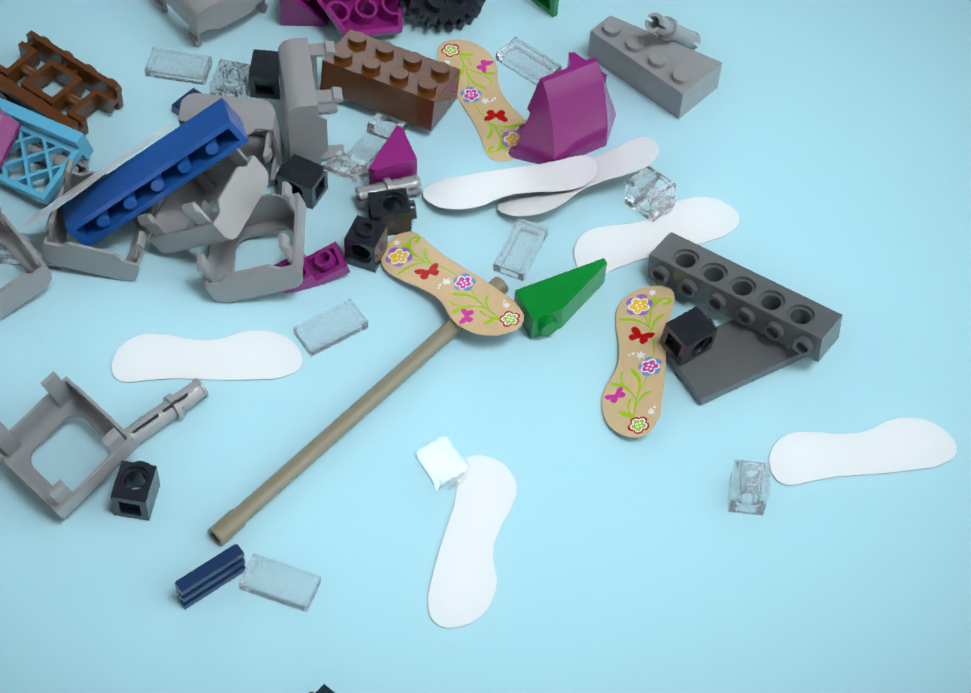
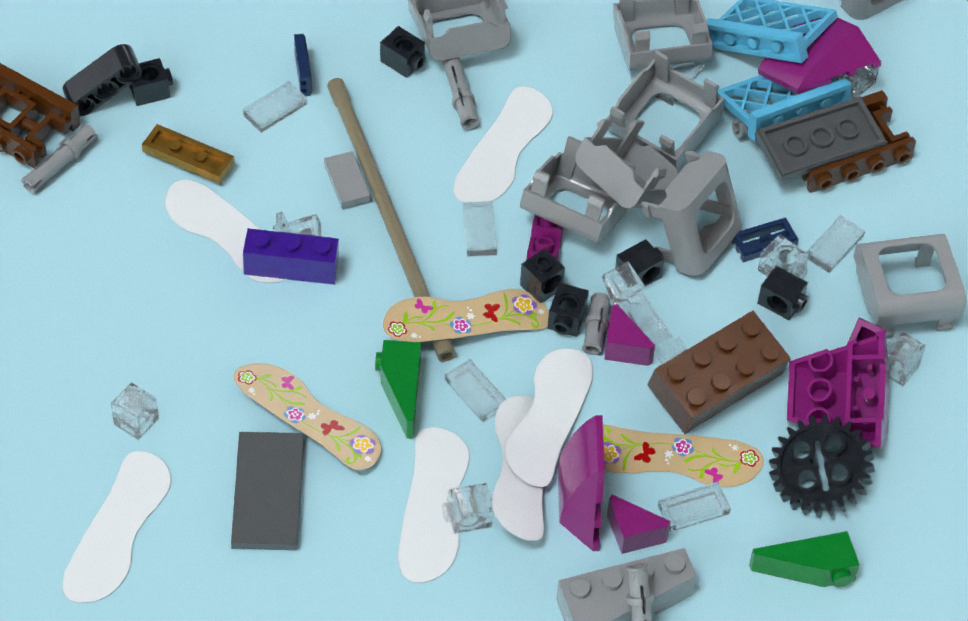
camera: 120 degrees right, 0 degrees up
white sticker [22,124,172,226] -> none
blue brick [61,98,249,247] -> none
light grey piece [278,37,345,165] -> none
dark grey brick [648,232,842,362] -> none
black brick [659,306,718,366] -> none
none -> pearl gold plate [142,124,235,184]
none -> dark purple brick [243,228,339,285]
none -> light grey tile [324,151,371,209]
none -> dark grey tile [755,96,887,182]

